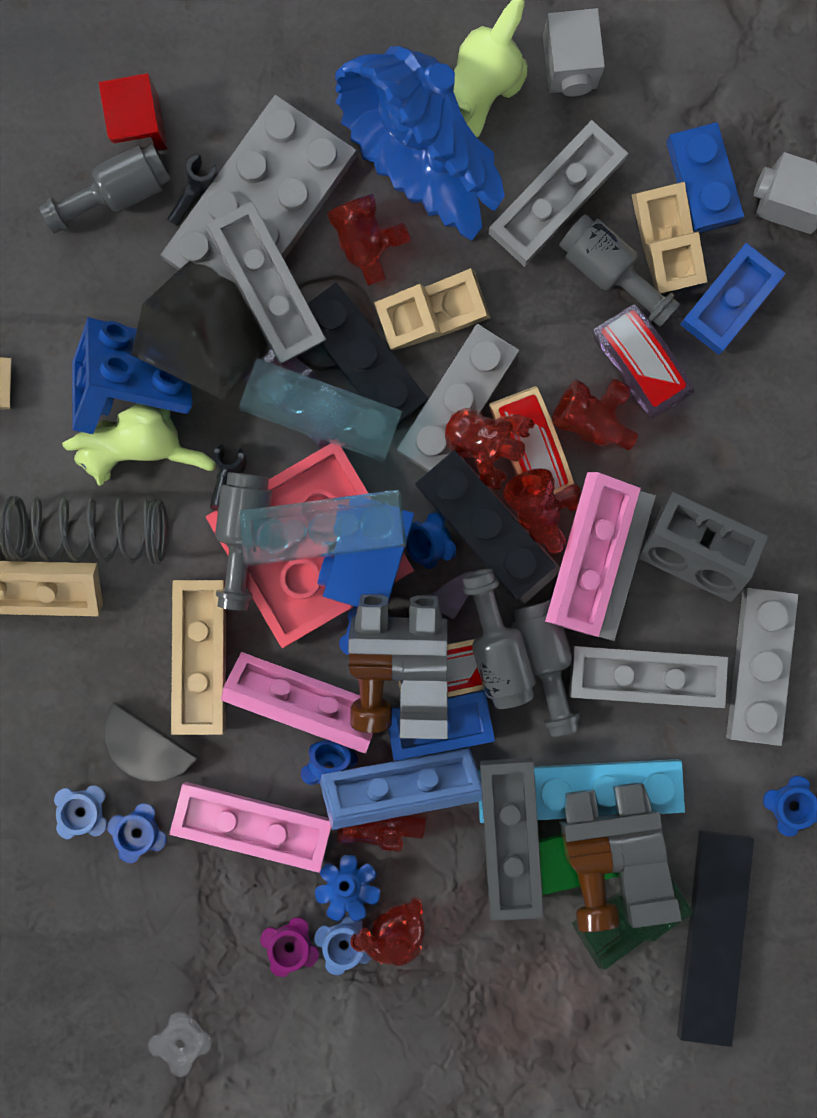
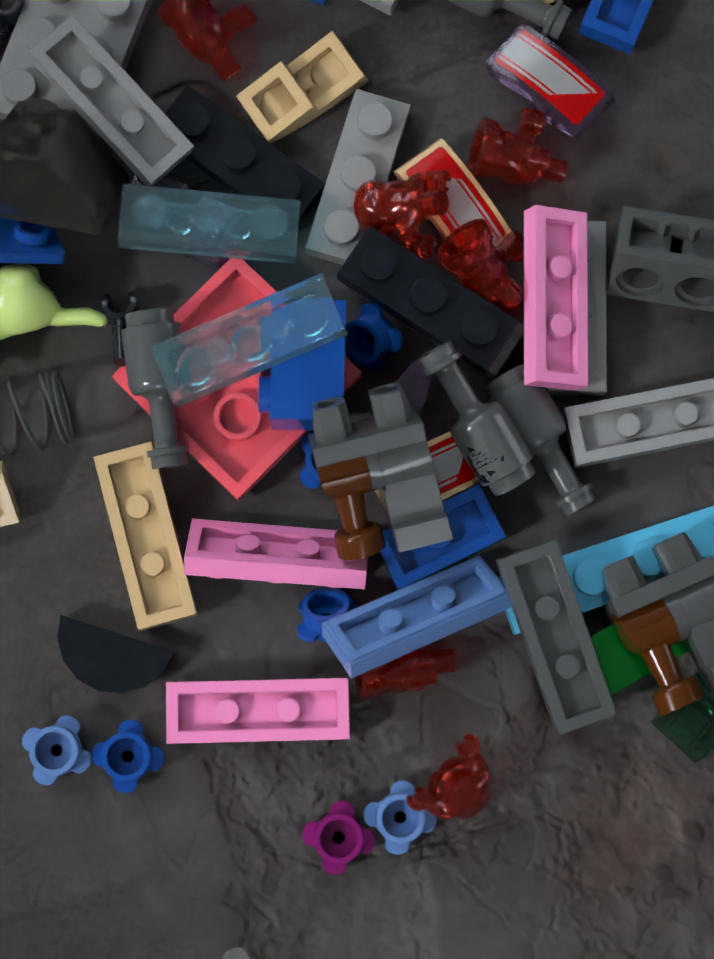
camera: 20 degrees left, 5 degrees down
blue plant [315,855,381,922] -> none

